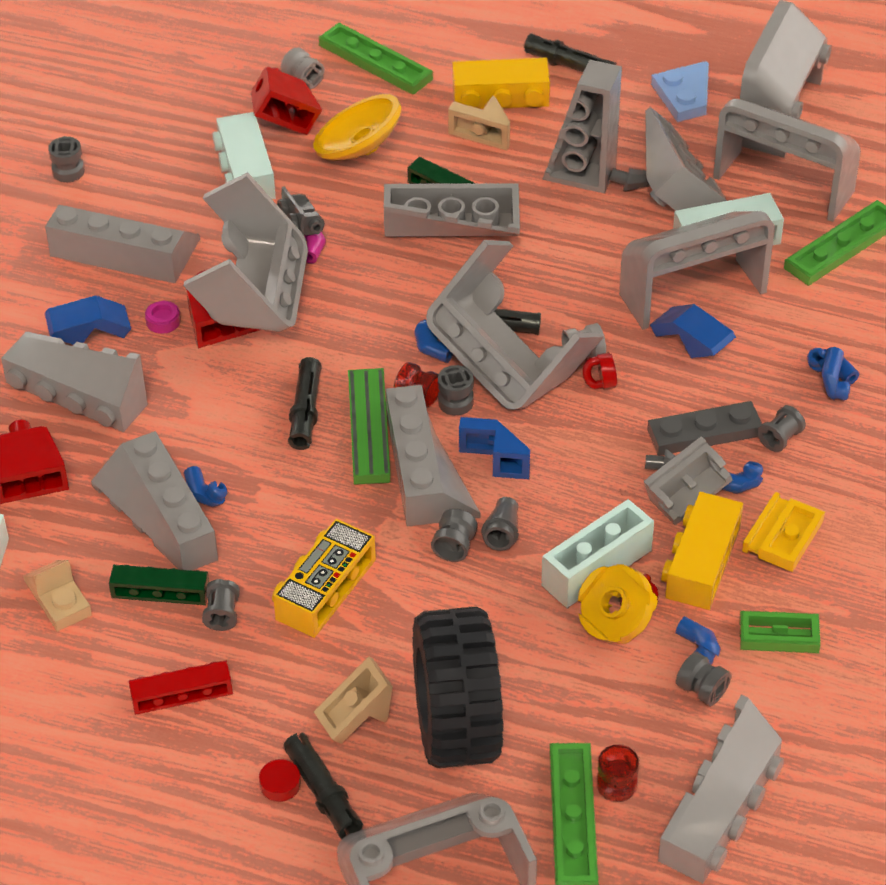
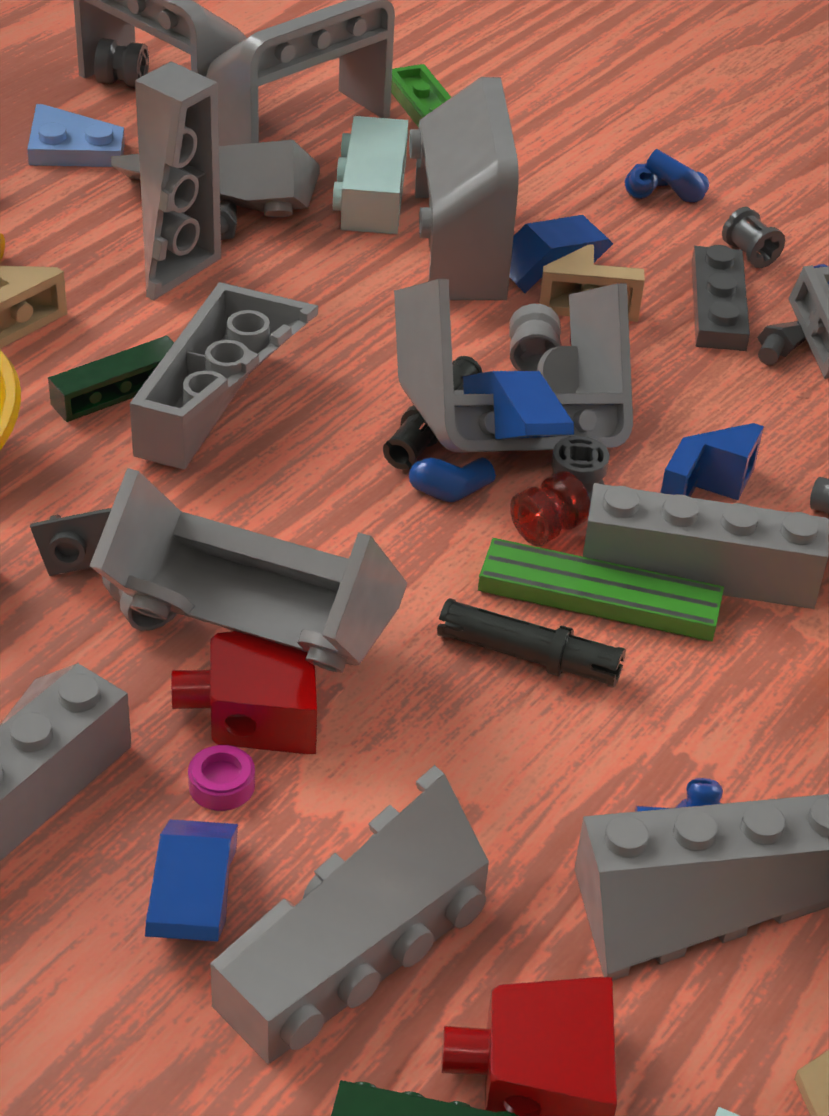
camera: 75 degrees left, 5 degrees down
none -> blue slope [463,371,574,439]
none -> tan slope [539,244,645,322]

